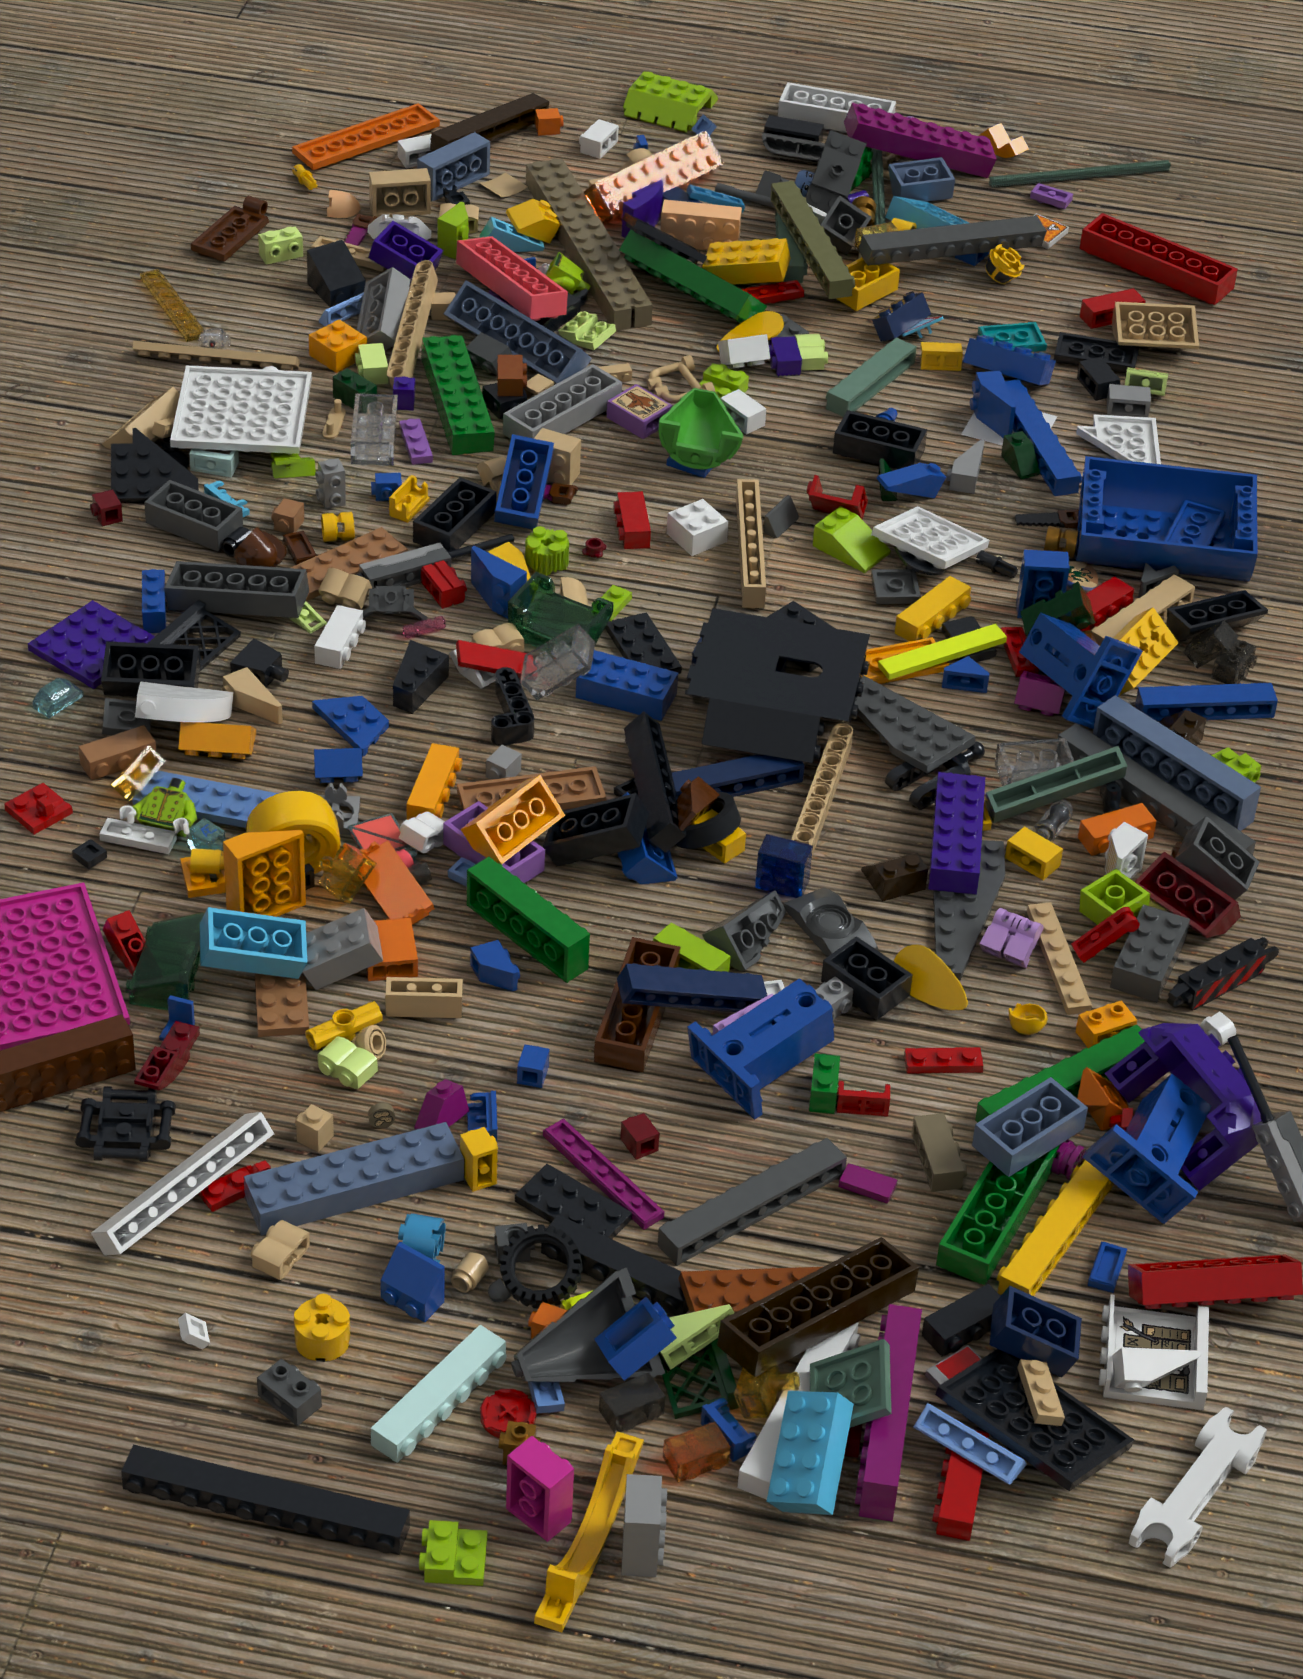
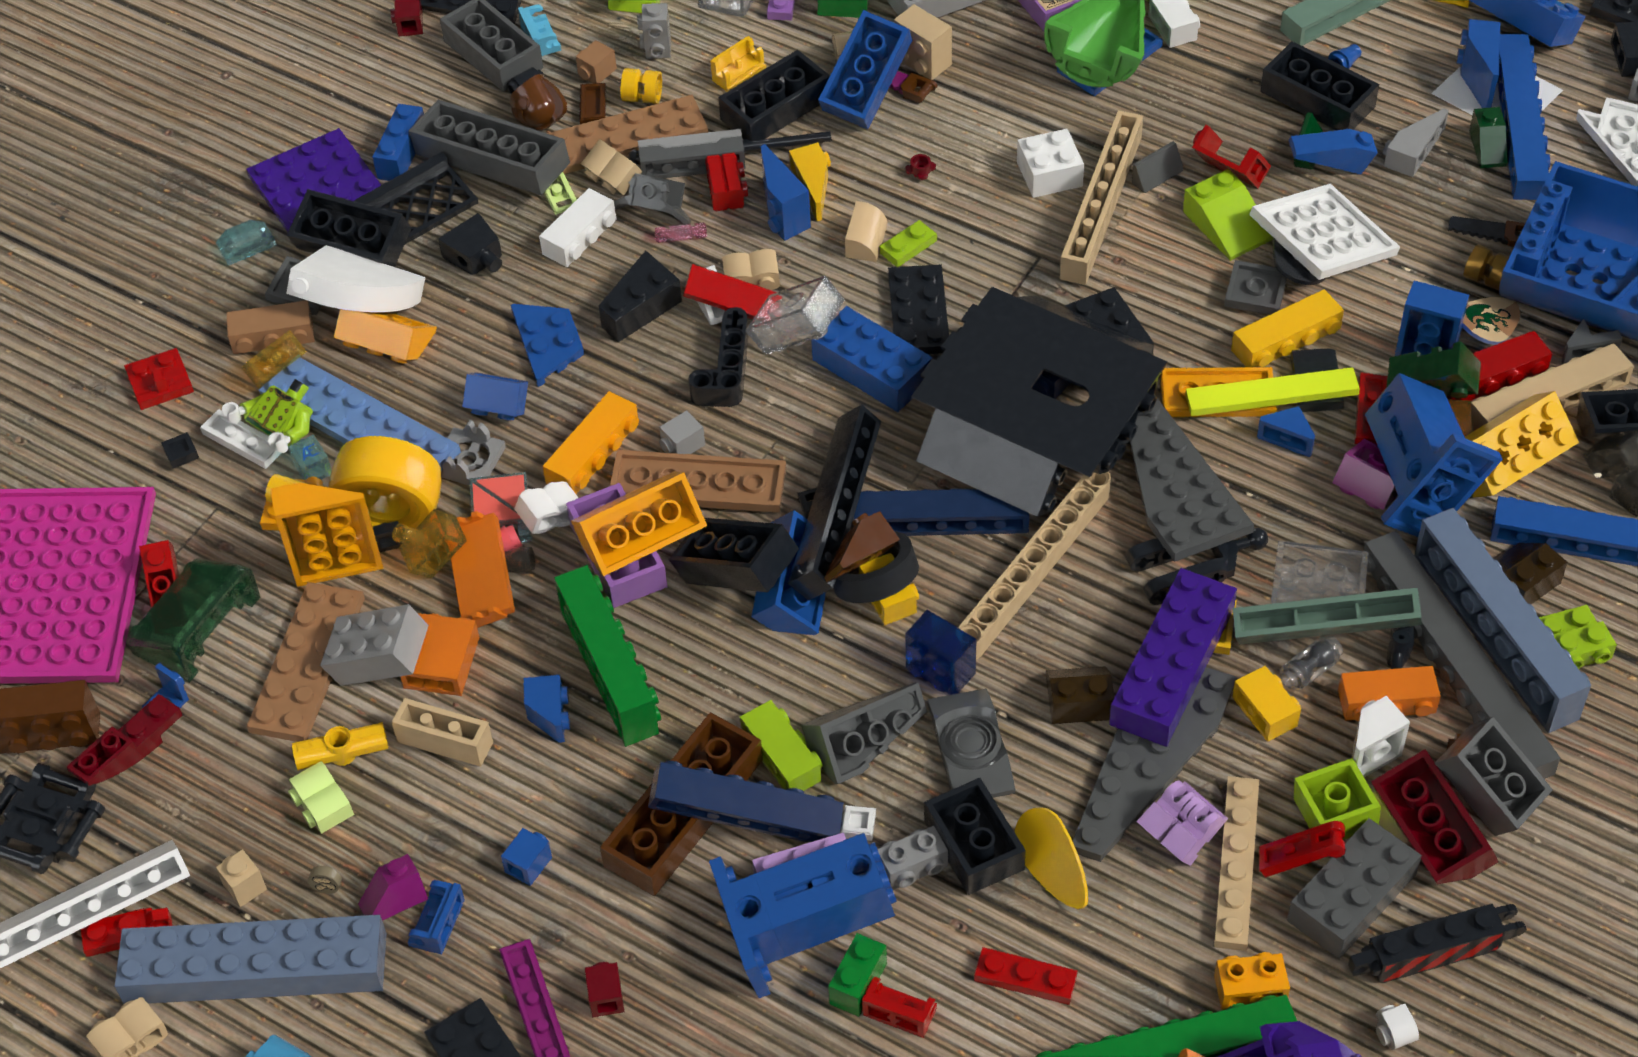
camera: 25 degrees right, 10 degrees up
medium azure brick [200,907,307,979] -> none
tan slope [221,667,283,724] -> none
tan brick [352,1025,386,1060] -> none
blue brick [371,473,402,501] -> none
medium blue plate [448,857,476,887] -> none
yellow brick [460,1127,498,1192] -> none
clear green windscreen [508,572,613,664] -> none
lime brick [525,526,569,577] -> none
red brick [613,491,651,549] -> none
black axle [976,550,1018,578] -> none
yellow hair [1008,1003,1048,1035] -> none

